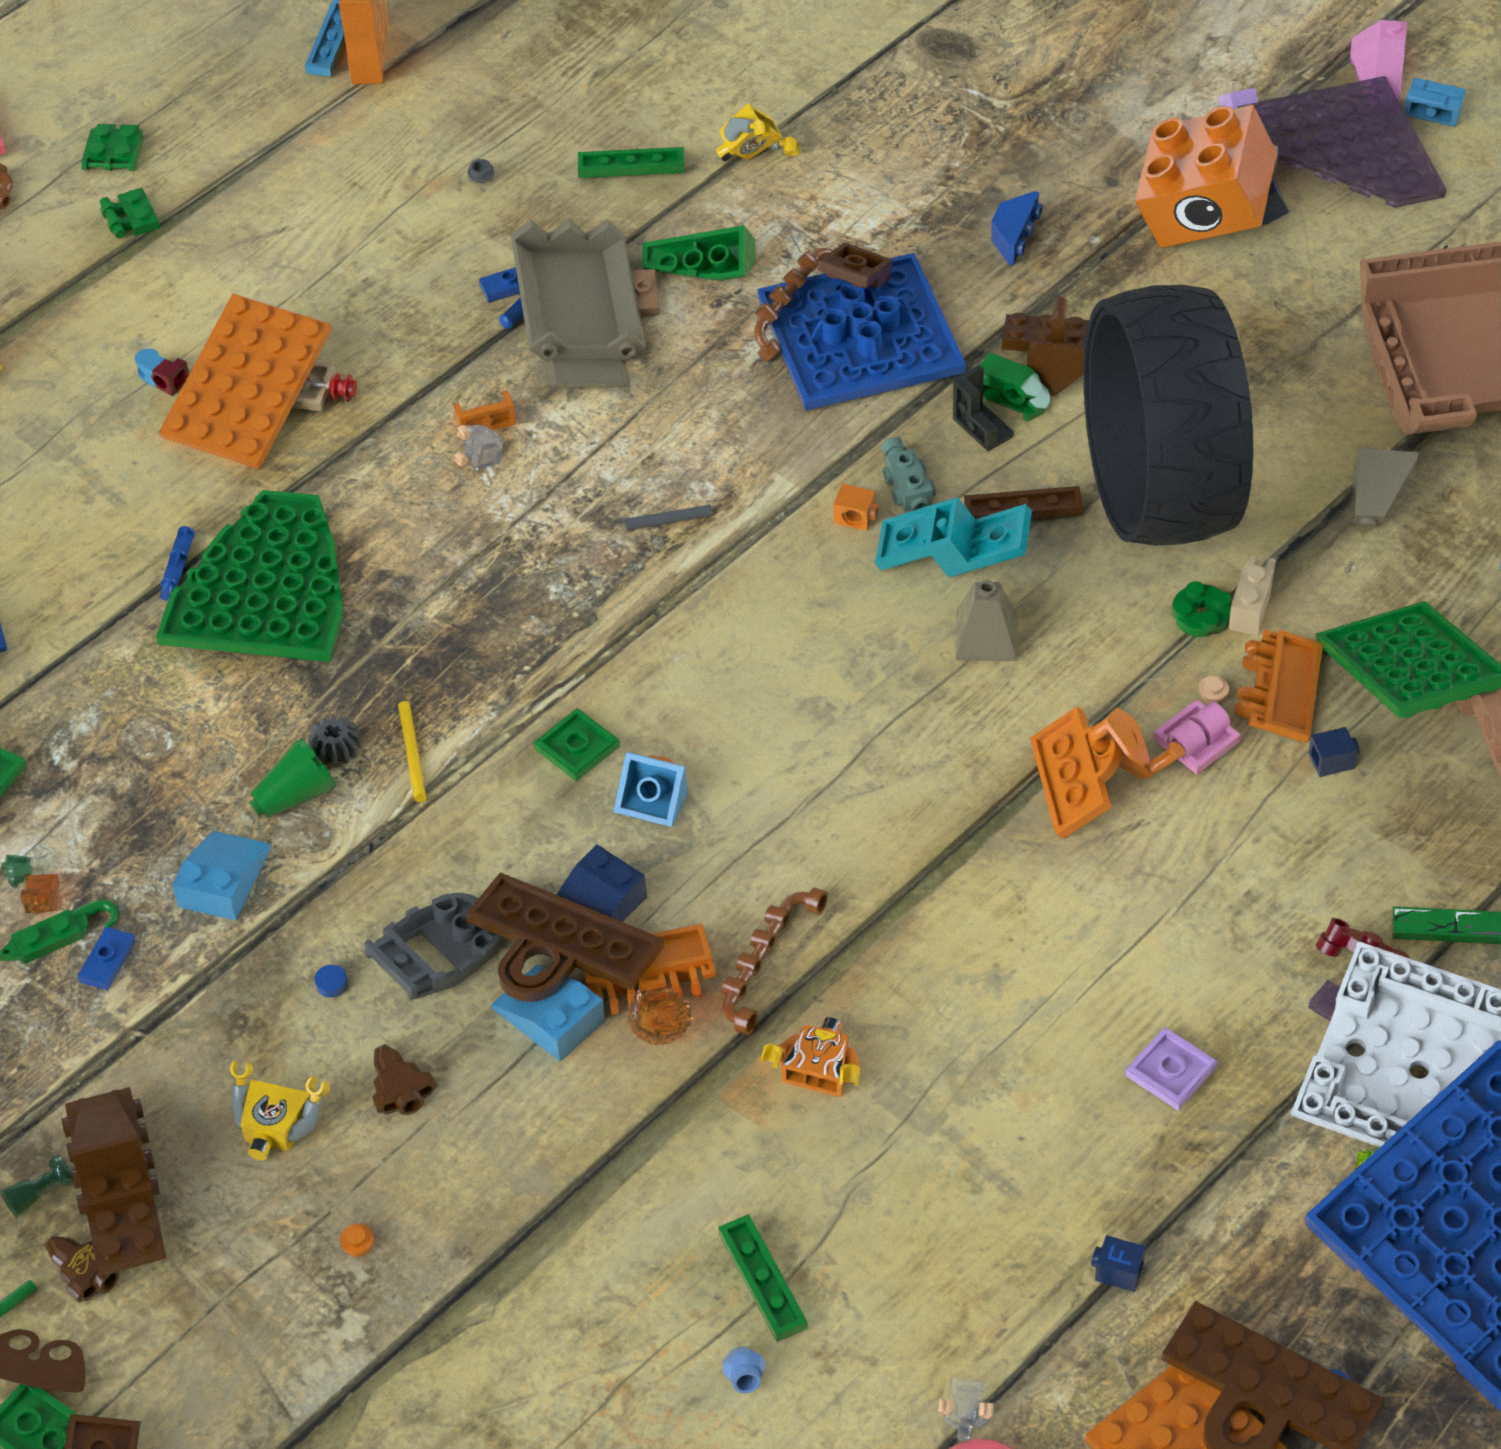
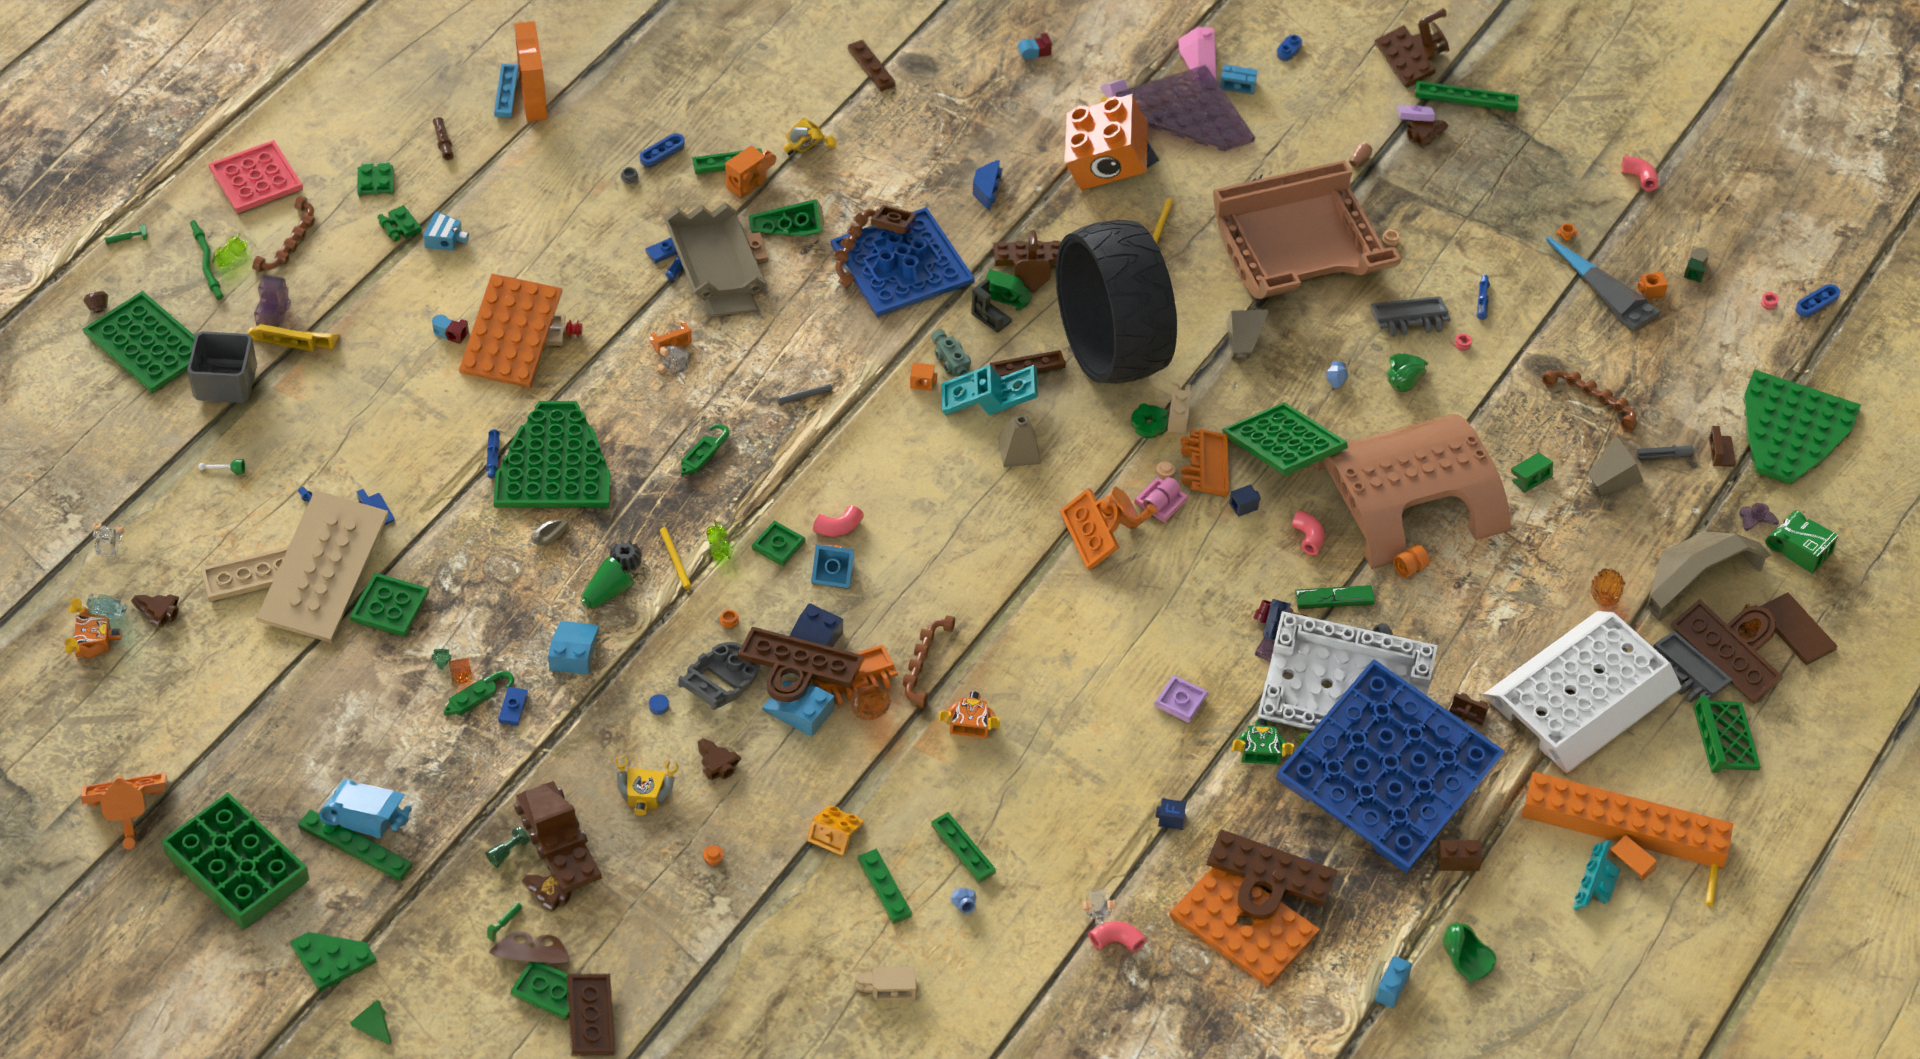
camera: 15 degrees left, 0 degrees up
none -> dark azure torso [423,212,469,251]
none -> reddish brown pin [433,117,454,160]
none -> dark tan arm [531,519,569,546]
none -> blue plate [639,133,685,167]
none -> green plate [681,424,730,476]
none -> clear neon green hinge [706,520,731,561]
none -> orange plate [719,610,739,628]
none -> orange brick [725,145,776,199]
none -> light orange bracket [806,806,864,856]
none -> coral cylinder [813,506,864,537]
none -> reddish brown plate [848,39,896,92]
none -> green plate [858,848,912,924]
none -> leg [1017,33,1052,59]
none -> yellow bar [1152,198,1173,243]
none -> green torso [1231,719,1294,765]
none -> dark blue hinge [1263,599,1291,640]
none -> coral cylinder [1292,509,1325,556]

